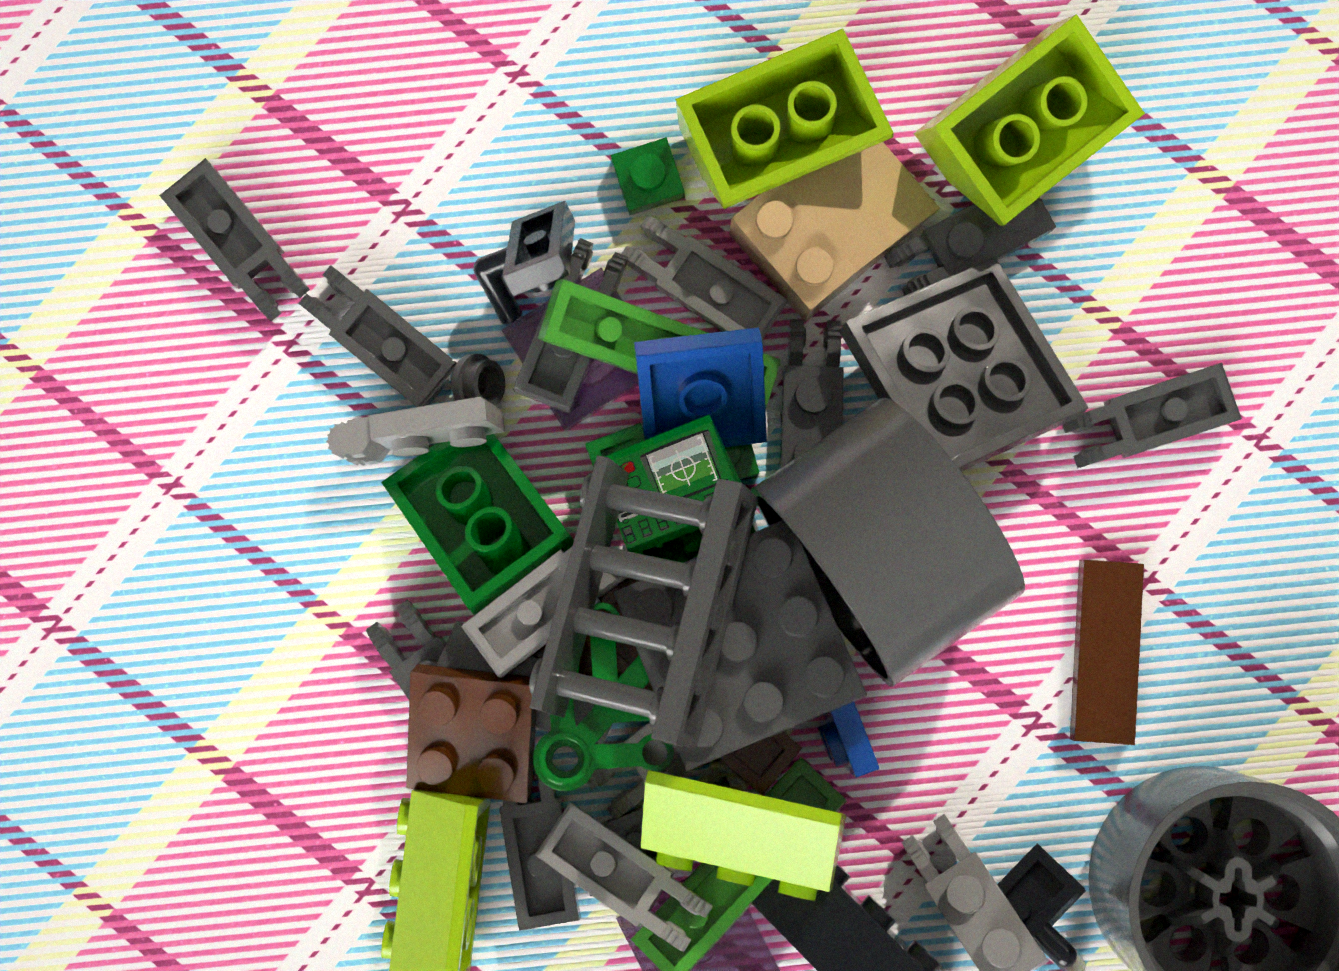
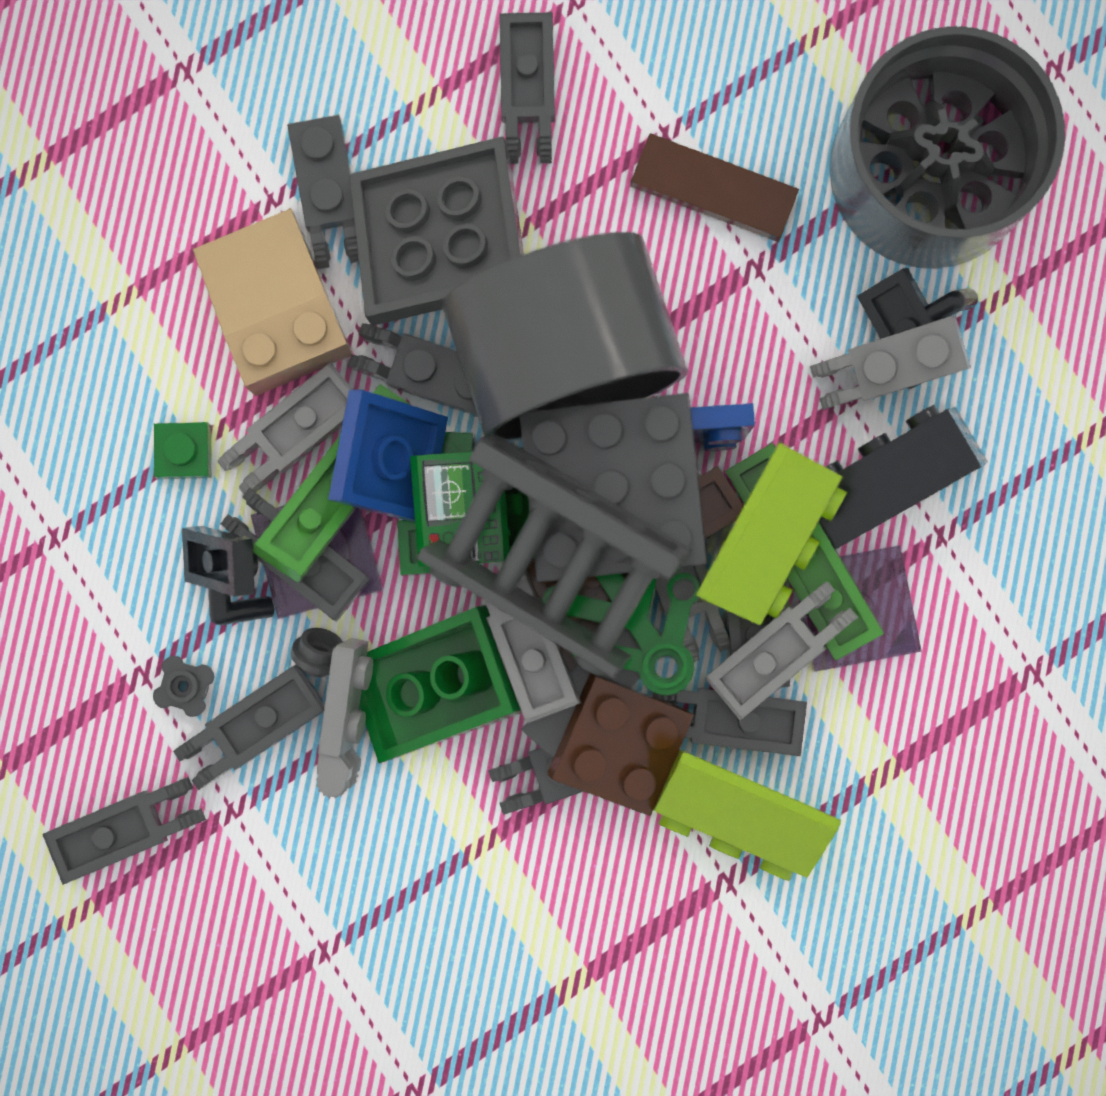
camera: 75 degrees left, 0 degrees up
lime slope [675,28,894,209] -> none
lime slope [913,14,1145,226] -> none
none -> dark grey plate [153,656,215,717]

